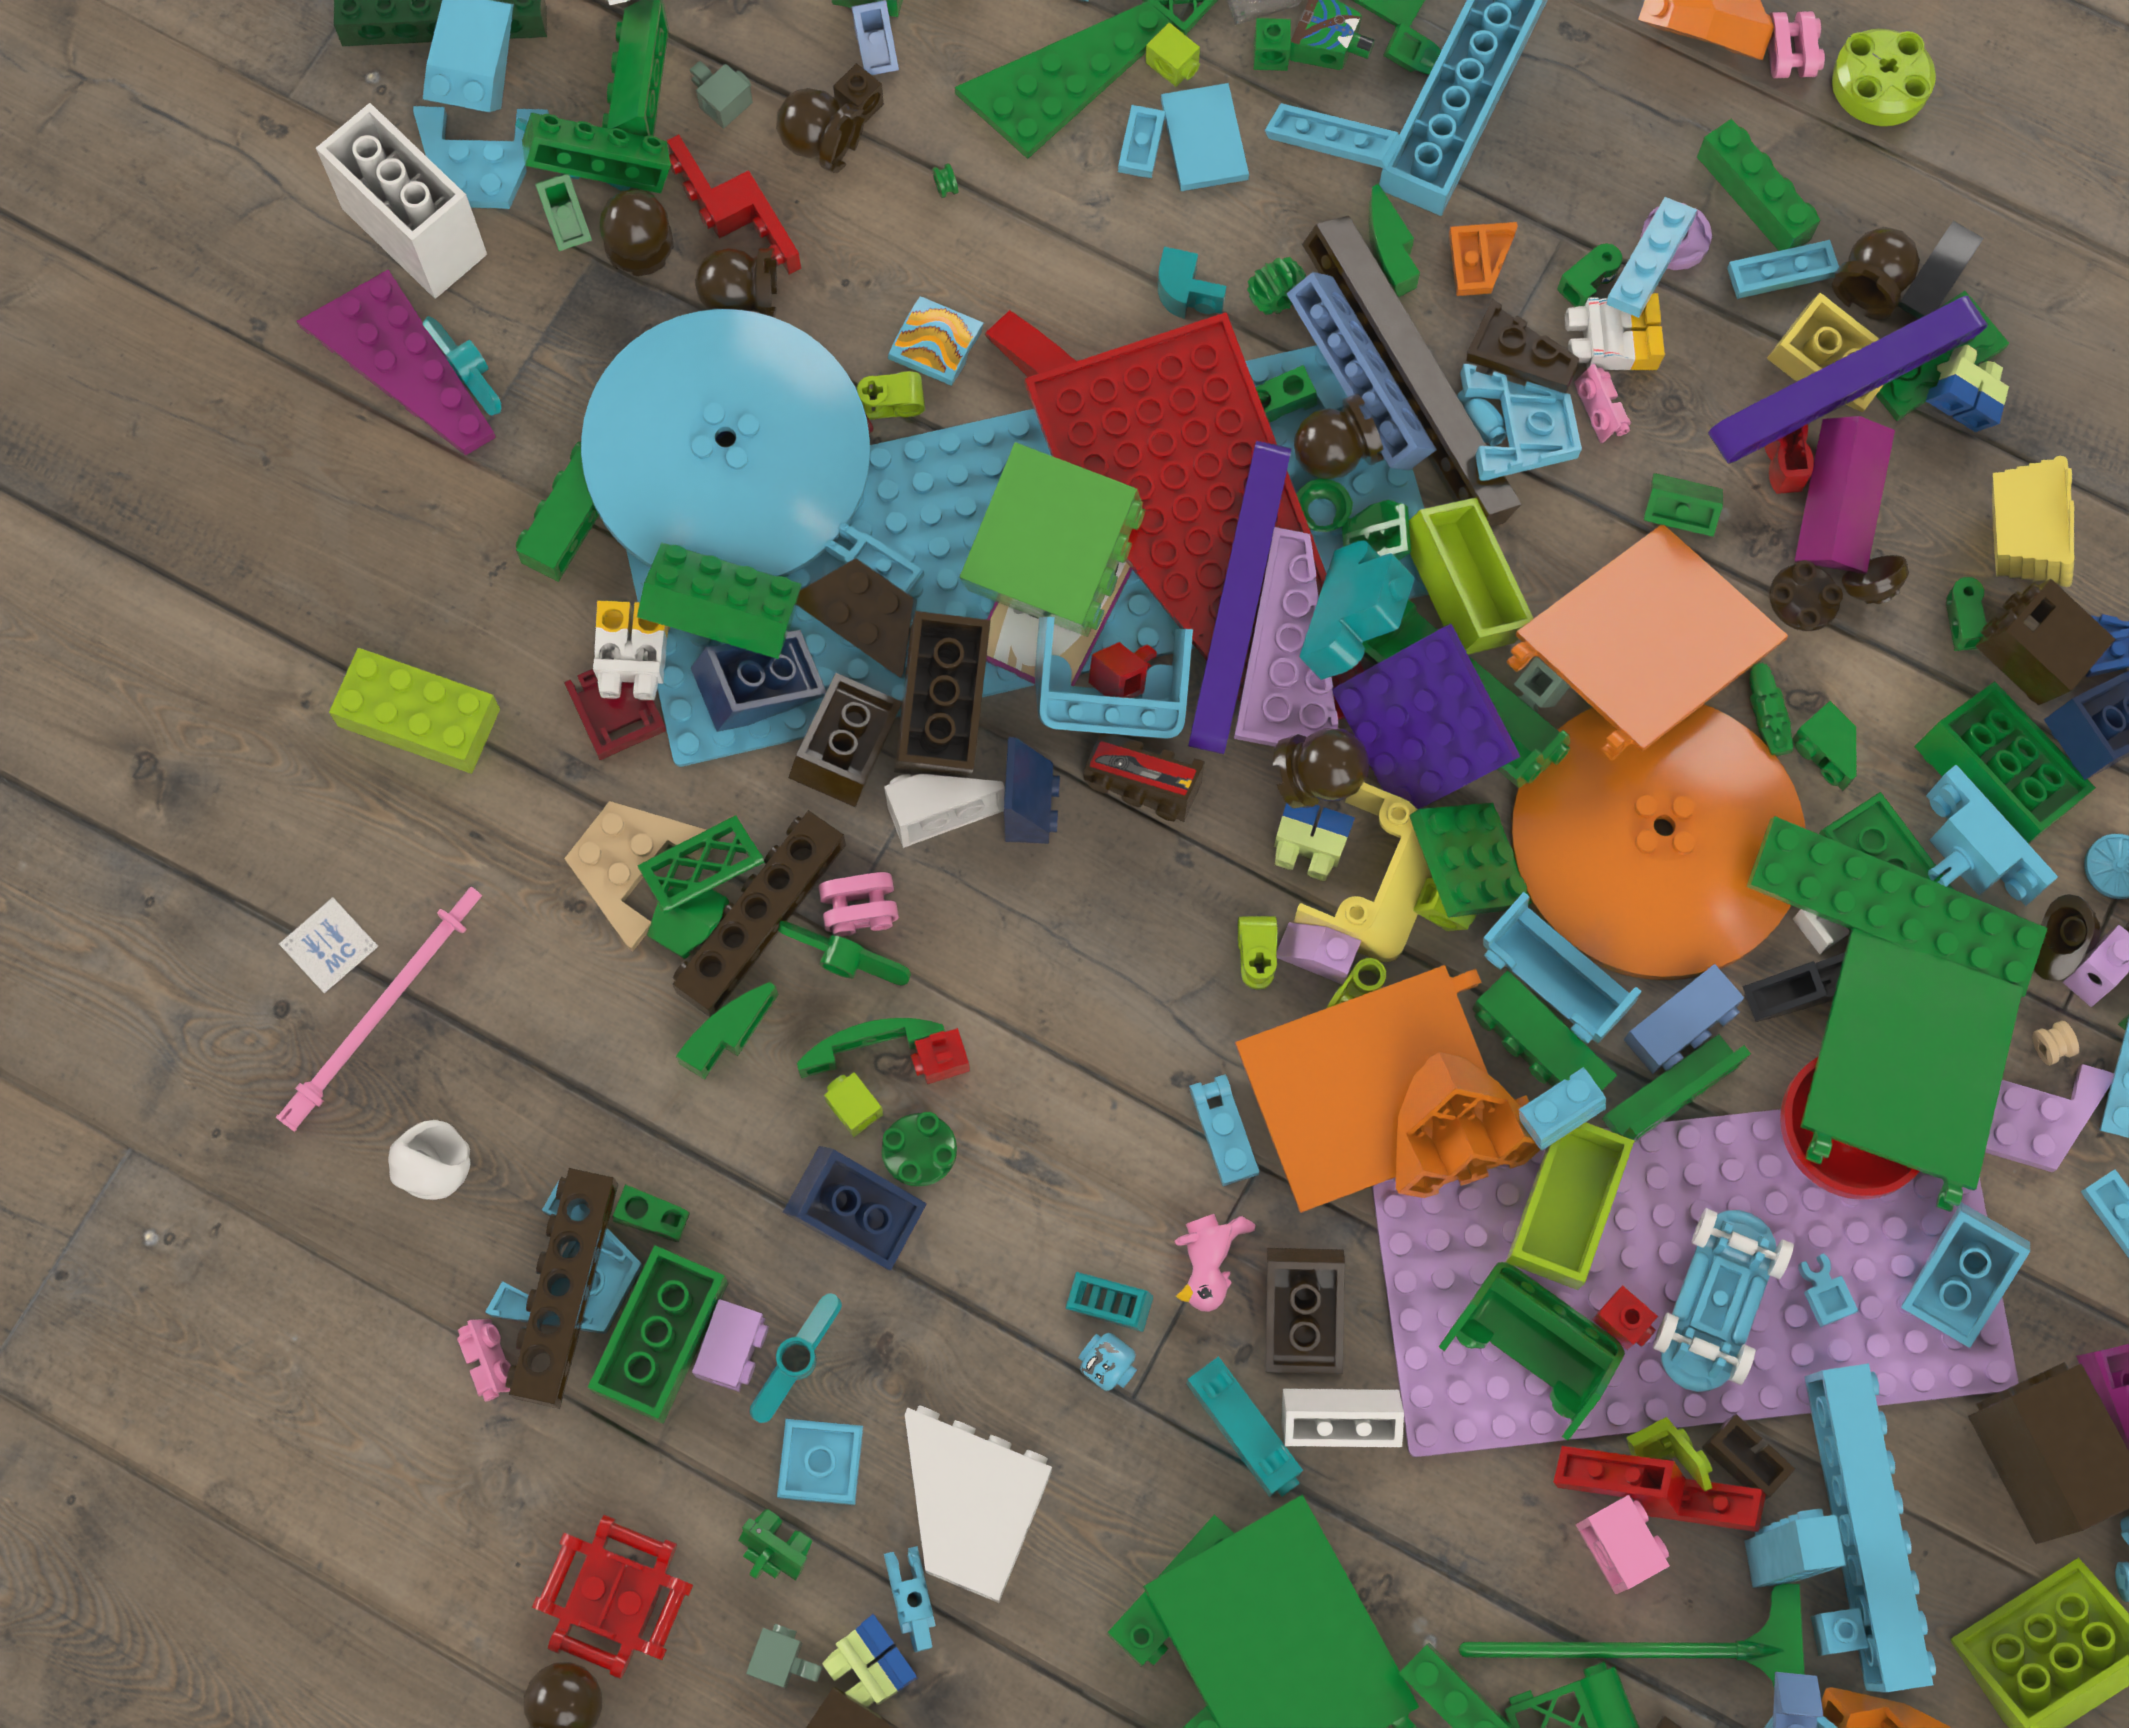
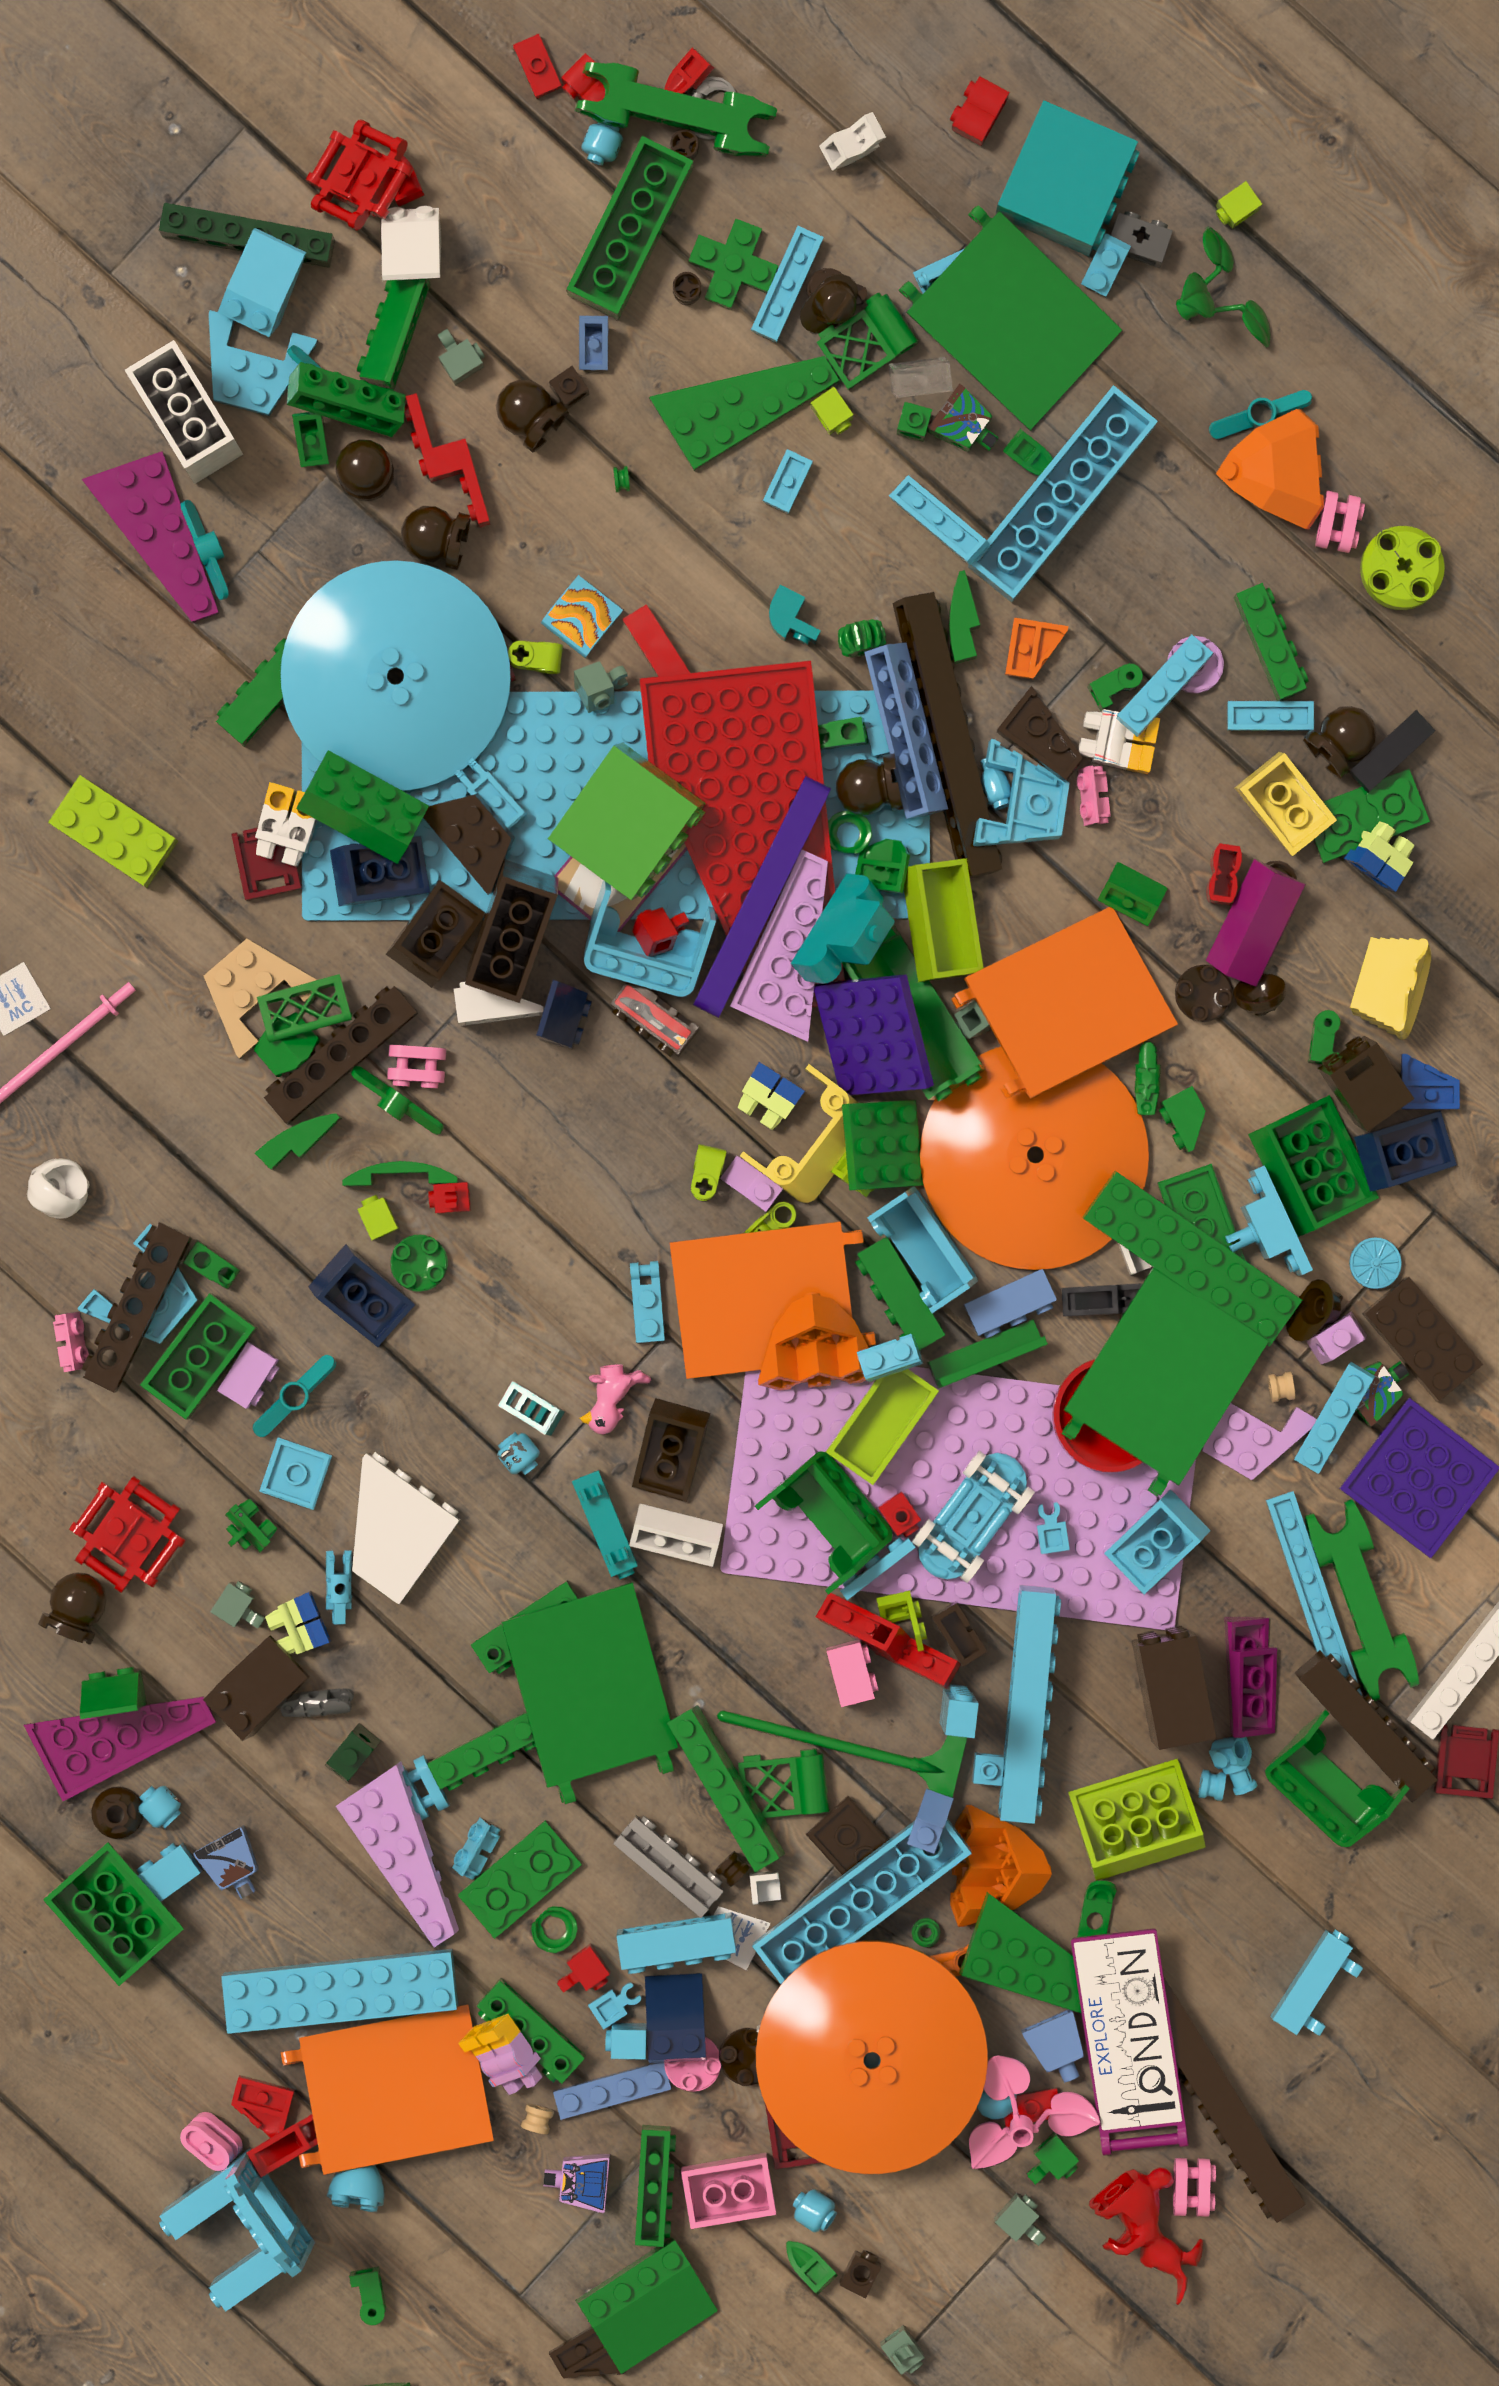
camera: 15 degrees right, 15 degrees up
medium azure tile [1161,83,1249,191] -> none
dark brown tile [1273,728,1369,809] -> none
dark purple beam [1708,295,1988,464] -> none
none -> sand green brick [574,661,628,713]
none -> medium azure plate [840,1537,916,1600]

